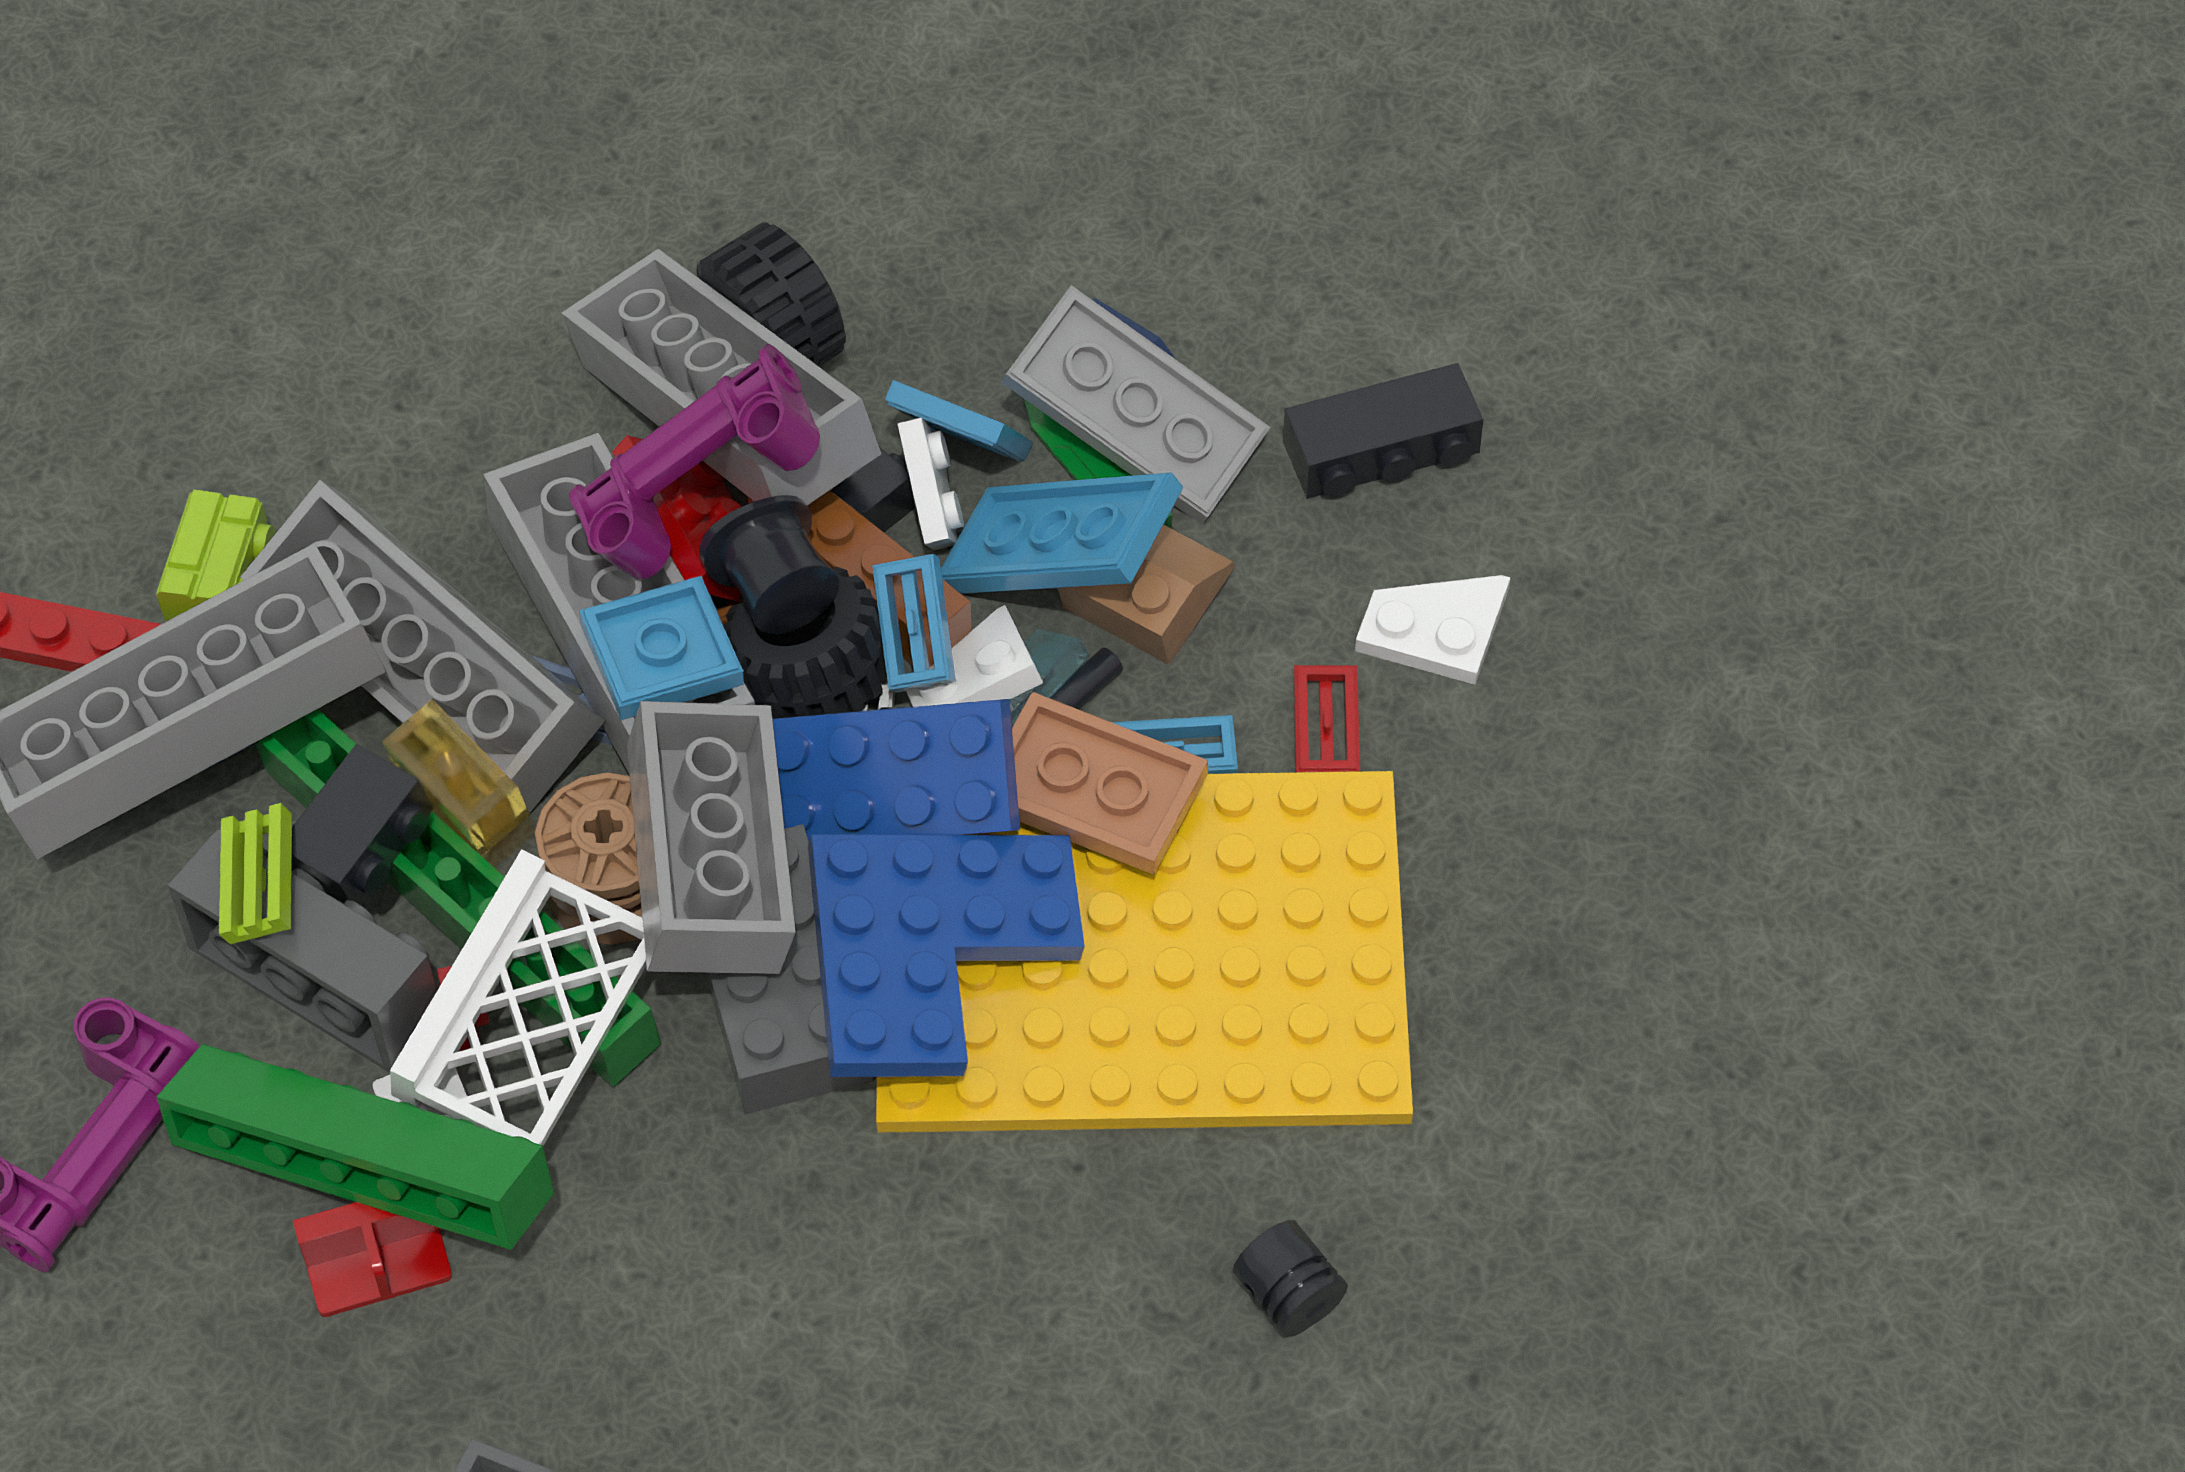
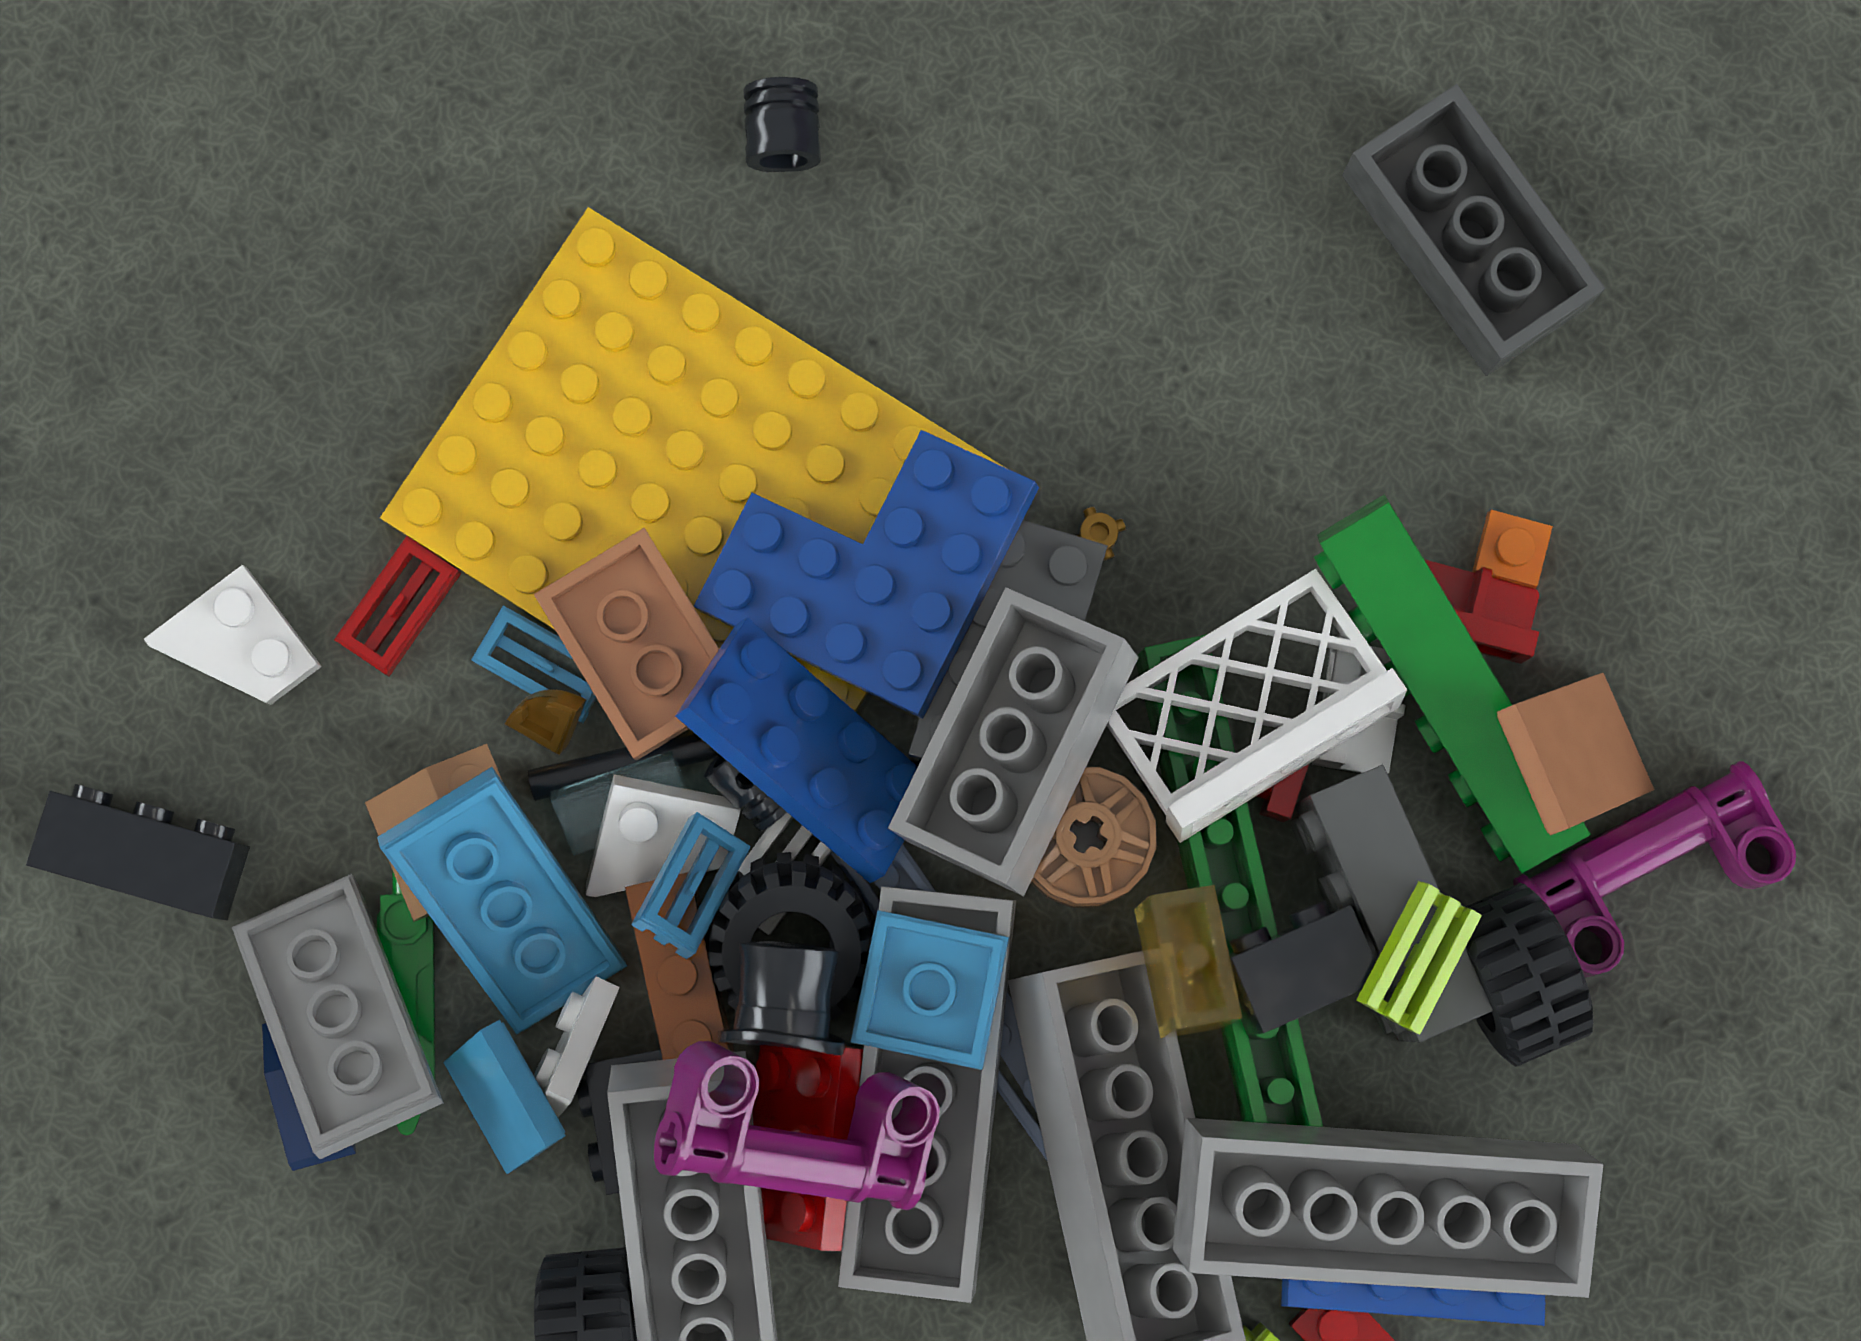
camera: 145 degrees left, 25 degrees up
none -> pearl gold tile [505,690,586,755]
none -> pearl gold piece [1076,507,1126,561]
none -> black tyre [1465,883,1593,1067]
none -> orange plate [1472,510,1553,589]
none -> nougat tile [1497,673,1654,835]

